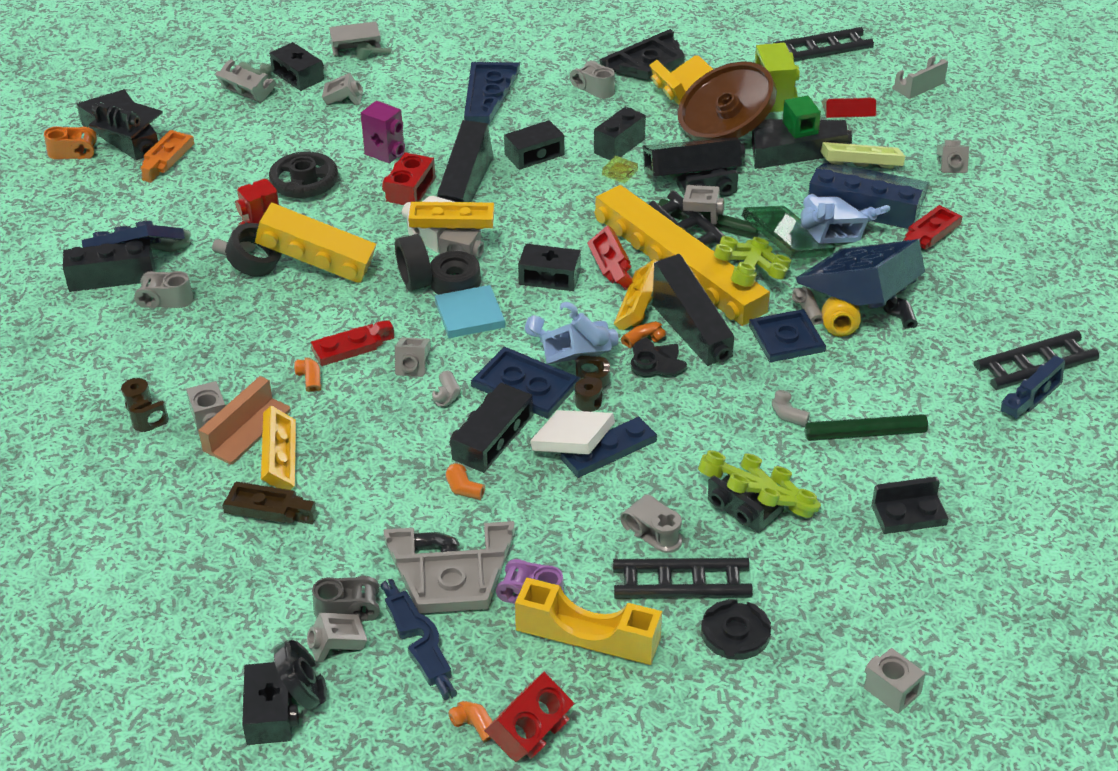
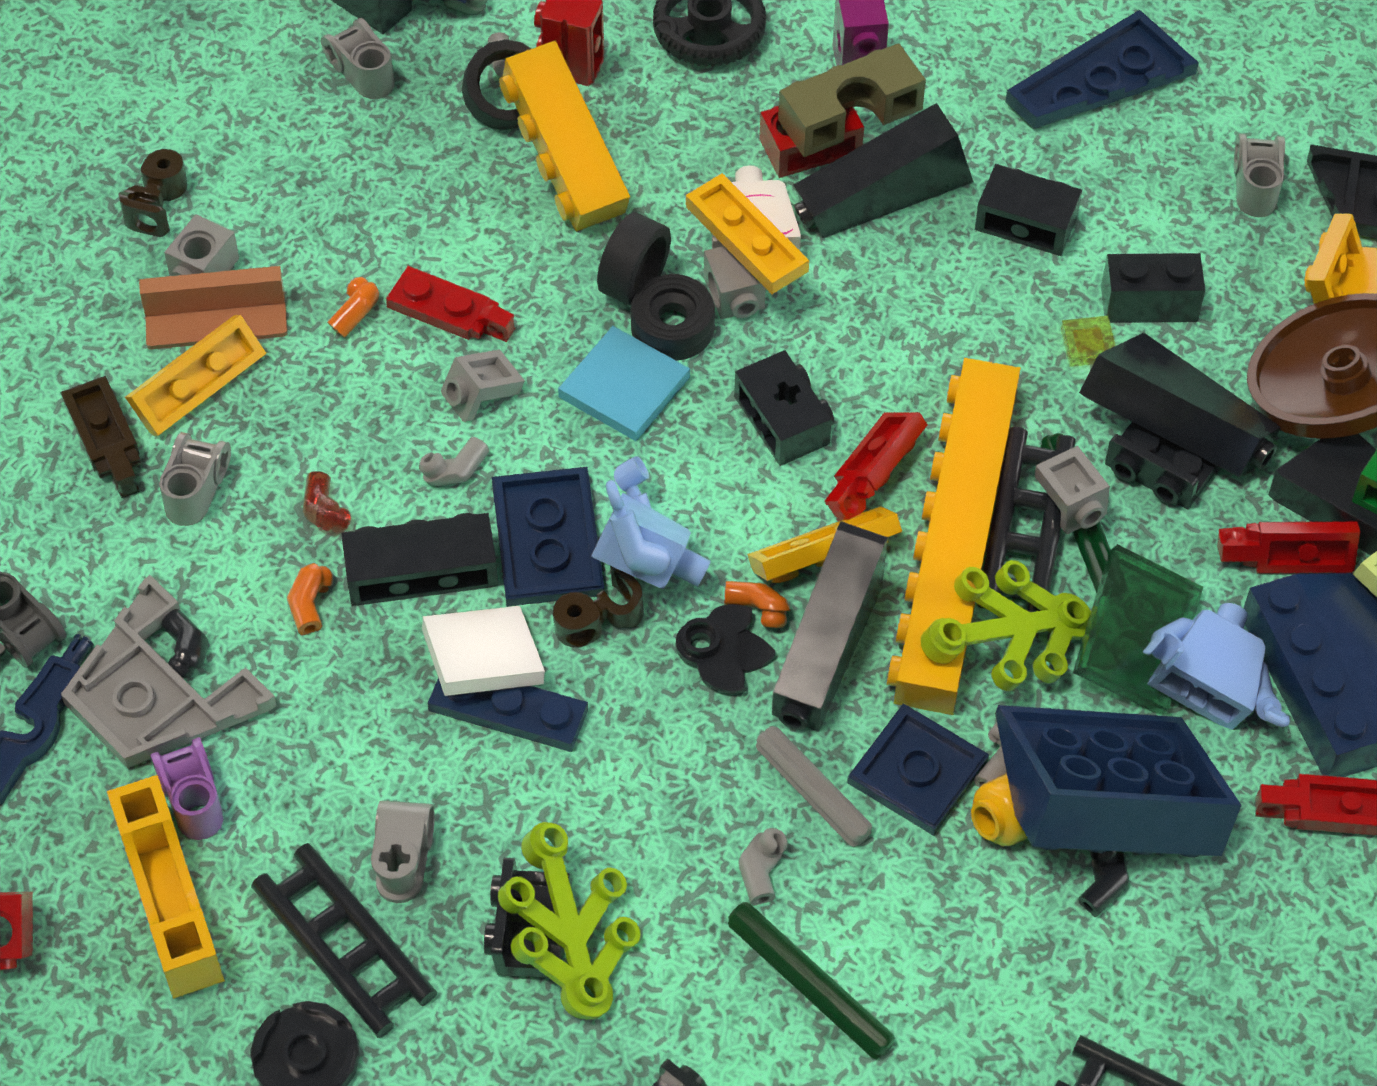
camera: 50 degrees right, 15 degrees up
none -> light grey piece [159,432,231,526]
none -> clear red arm [303,471,351,533]
none -> light grey axle [756,726,872,847]
none -> olive arch [778,43,926,157]
none -> red hinge [1217,521,1360,573]

